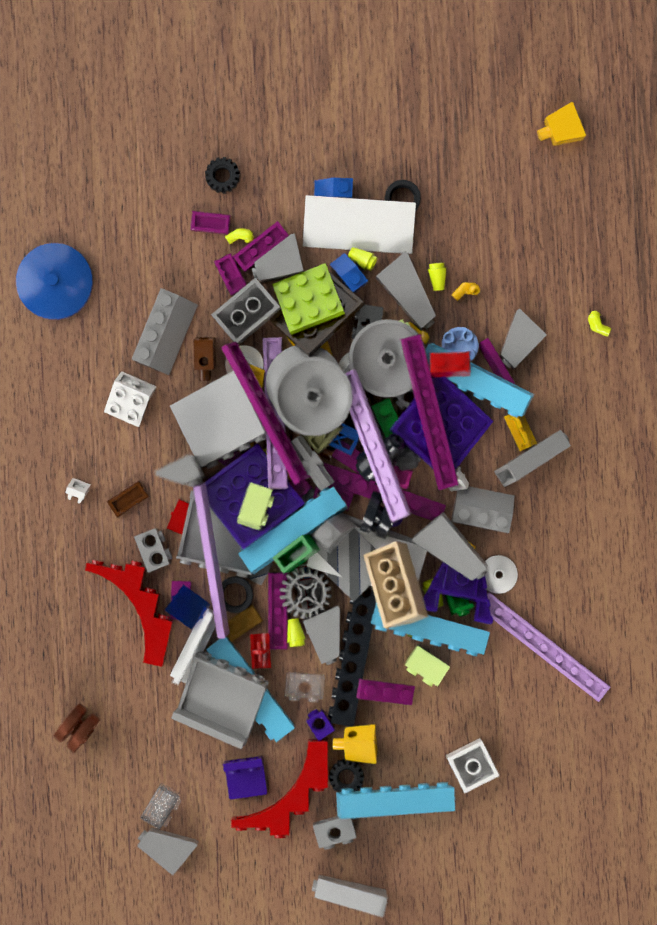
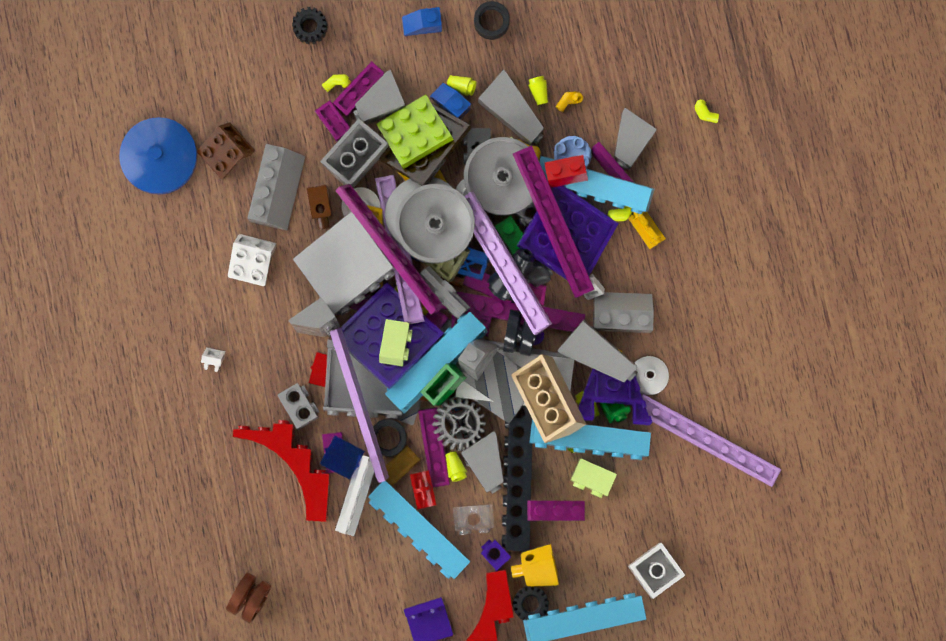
camera: 15 degrees left, 5 degrees down
reddish brown tile [107,481,150,518] -> none
light grey panel [171,651,269,749] -> none
magenta tile [190,211,231,235] -> none
white sticker [303,195,416,254] -> none
light grey slope [494,430,571,487] -> none
none -> reddish brown bracket [197,122,255,179]
none -> neon yellow arm [607,206,632,222]

